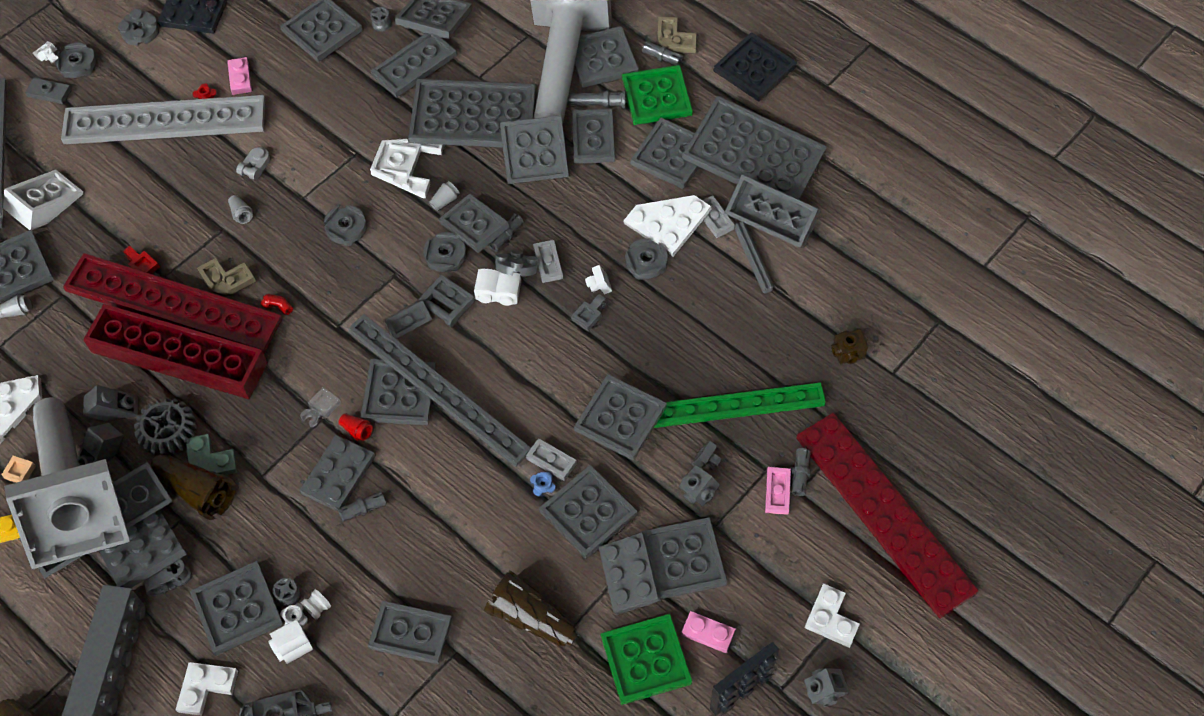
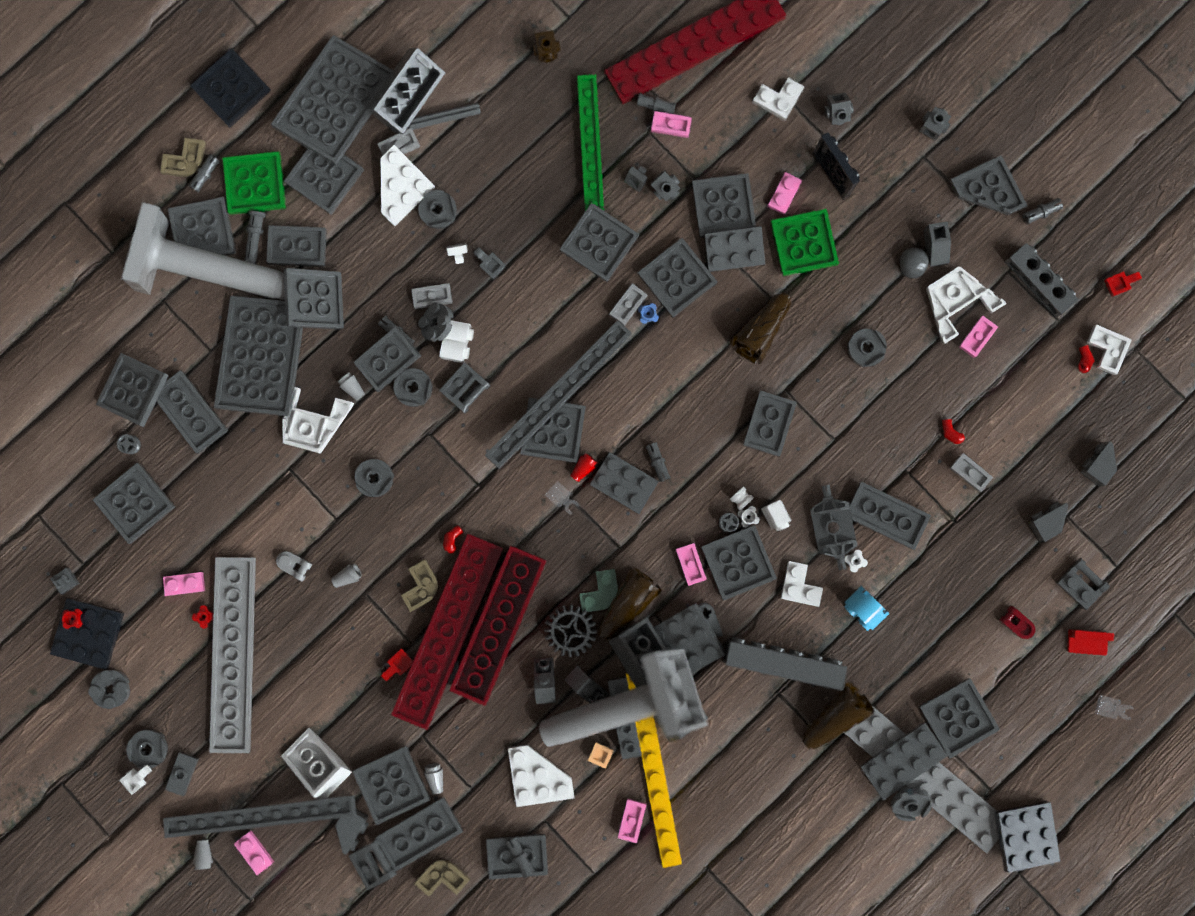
camera: 85 degrees left, 25 degrees up
dark grey plate [383,300,432,339] -> none
none -> bright pink plate [676,543,707,586]

